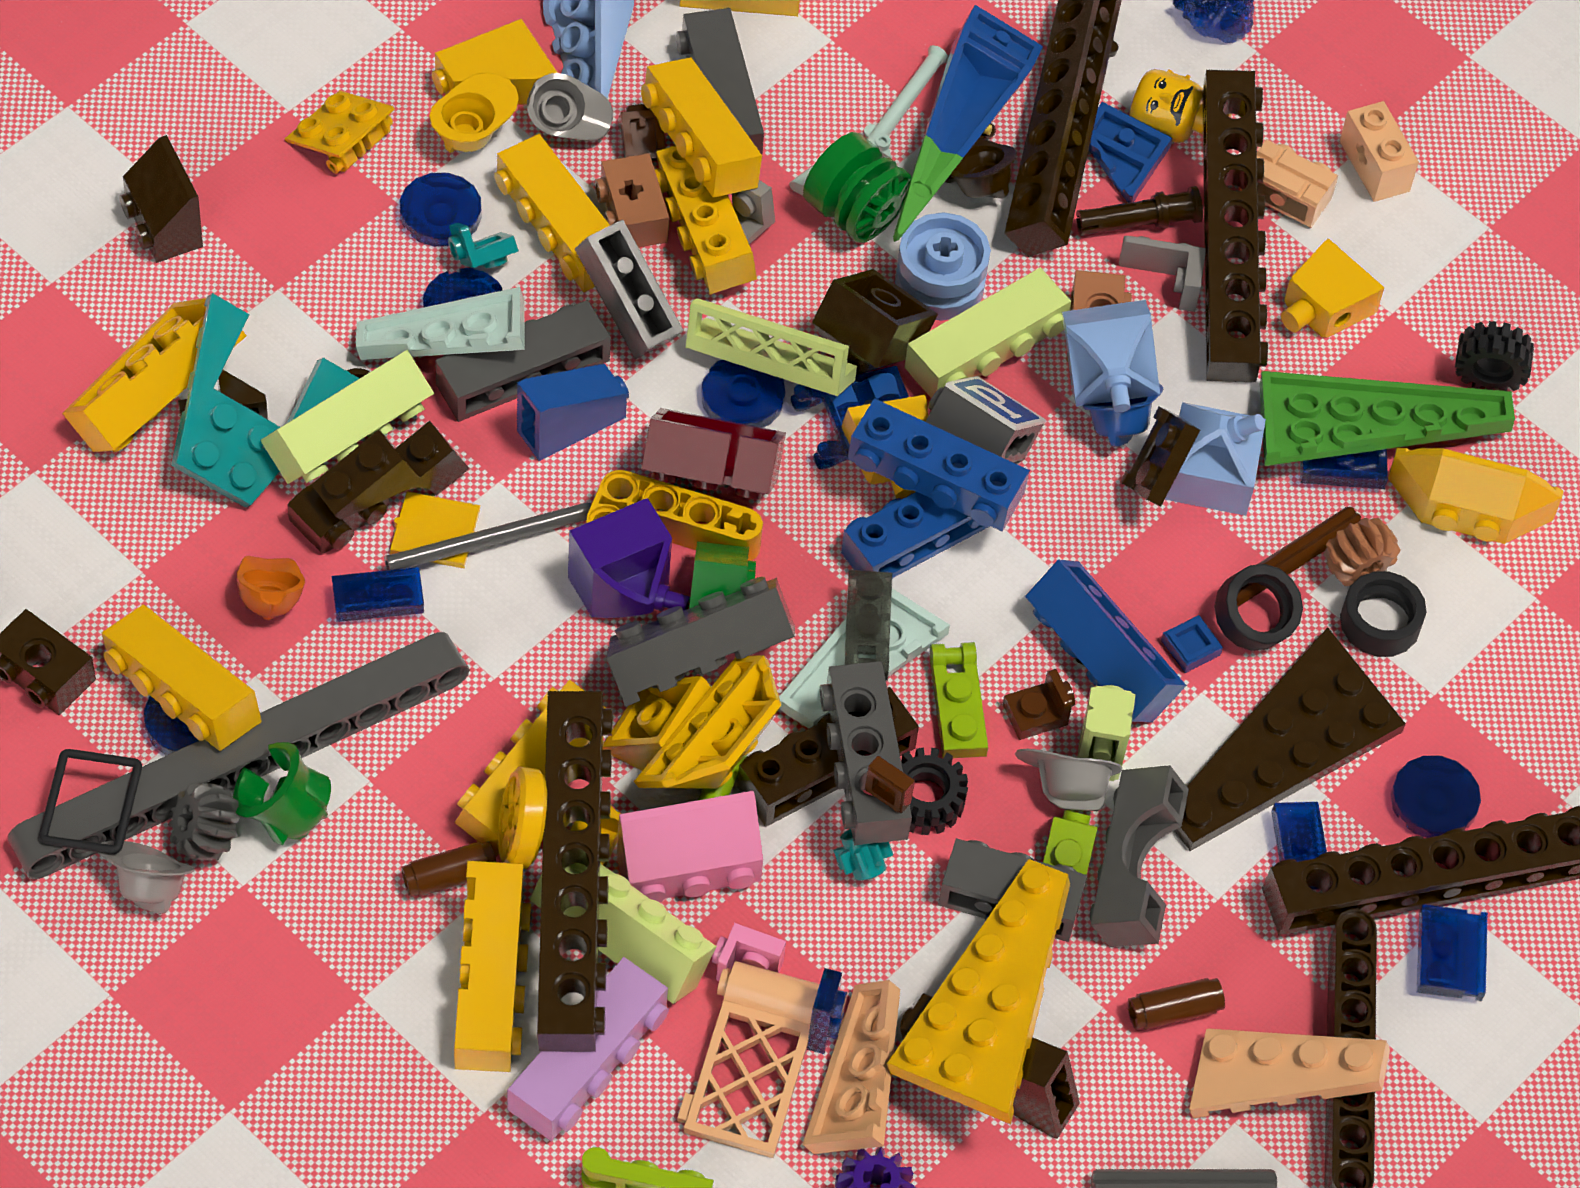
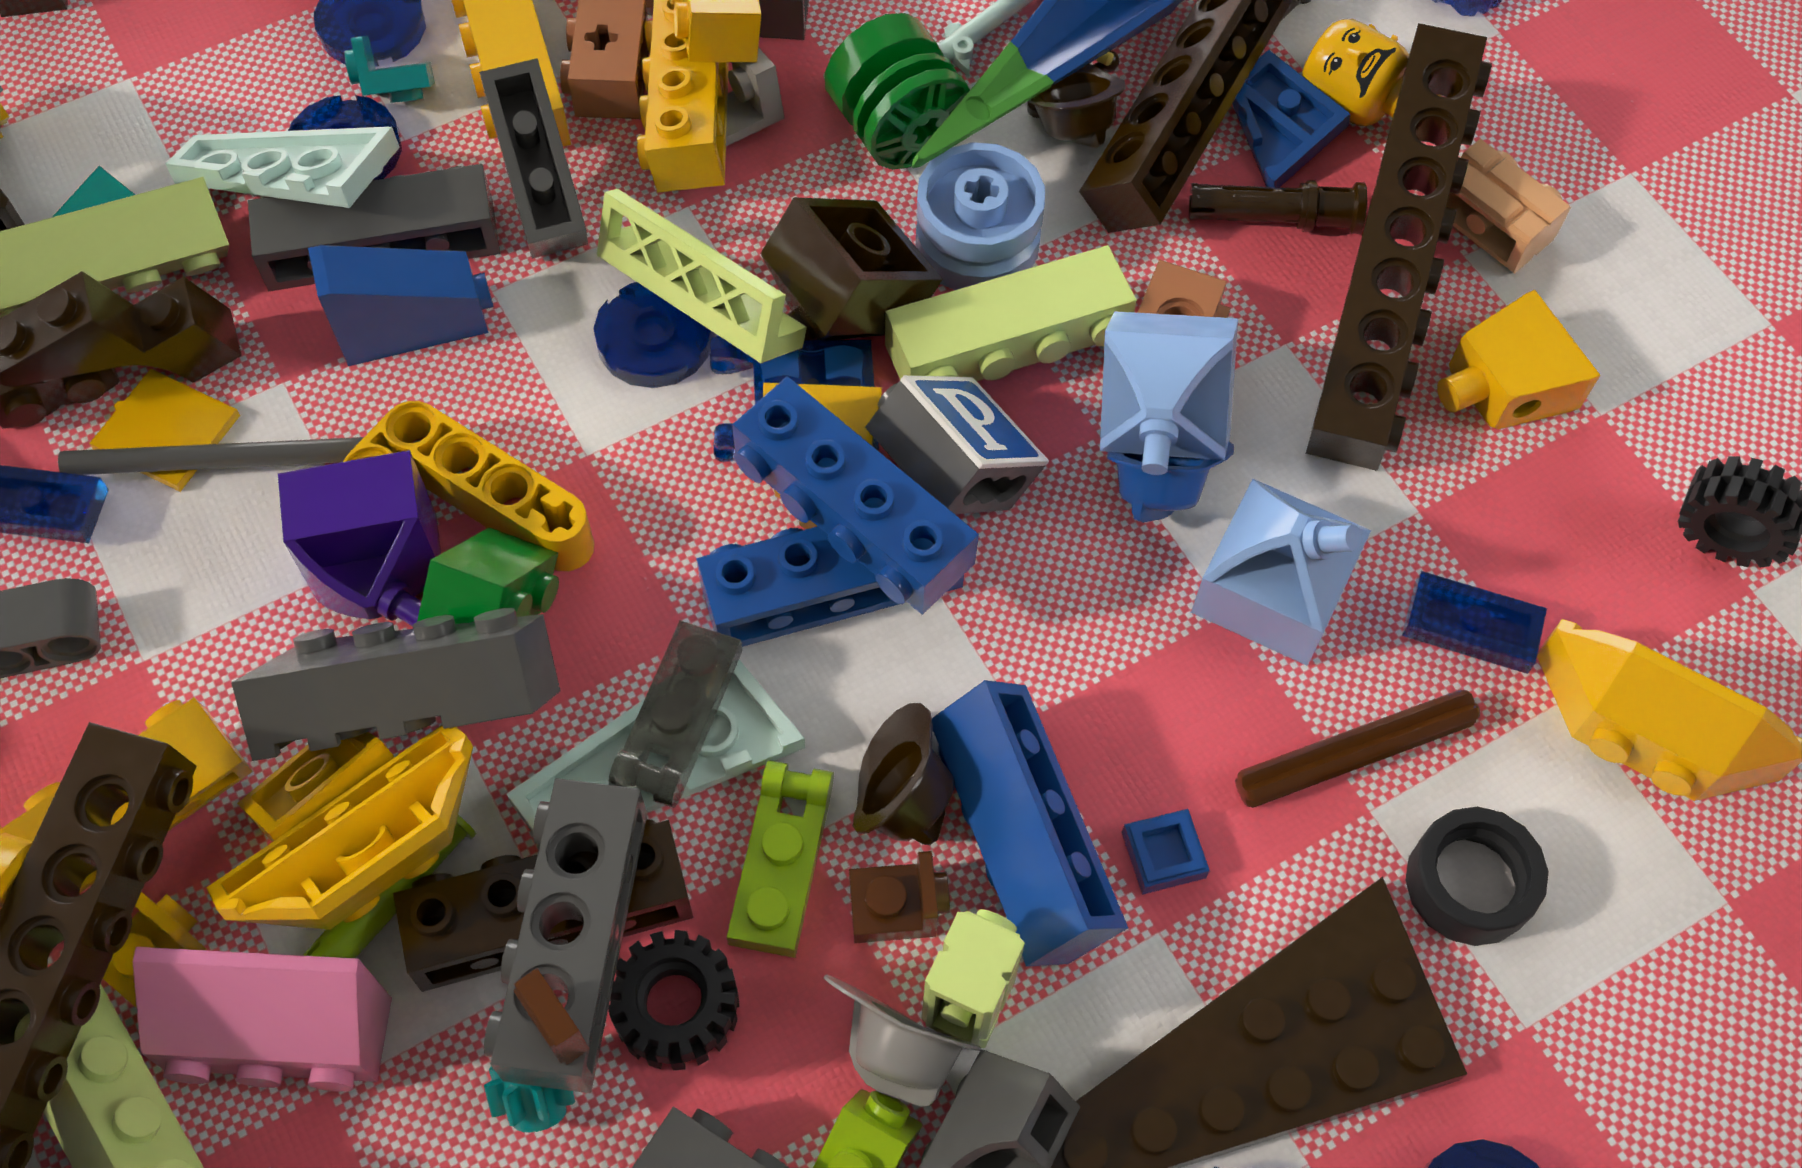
camera: 20 degrees right, 5 degrees up
dark red piece [641,408,786,499] -> none
light grey bracket [1119,236,1206,312] -> none
dark brown plate [1120,406,1200,507] -> none
black tyre [1214,564,1303,651] -> none
bright green wing [1259,371,1515,466] -> none
nougat gear [1323,518,1401,586] -> none
light nougat brick [1340,101,1419,202] -> none
none -> dark brown piece [852,703,955,845]

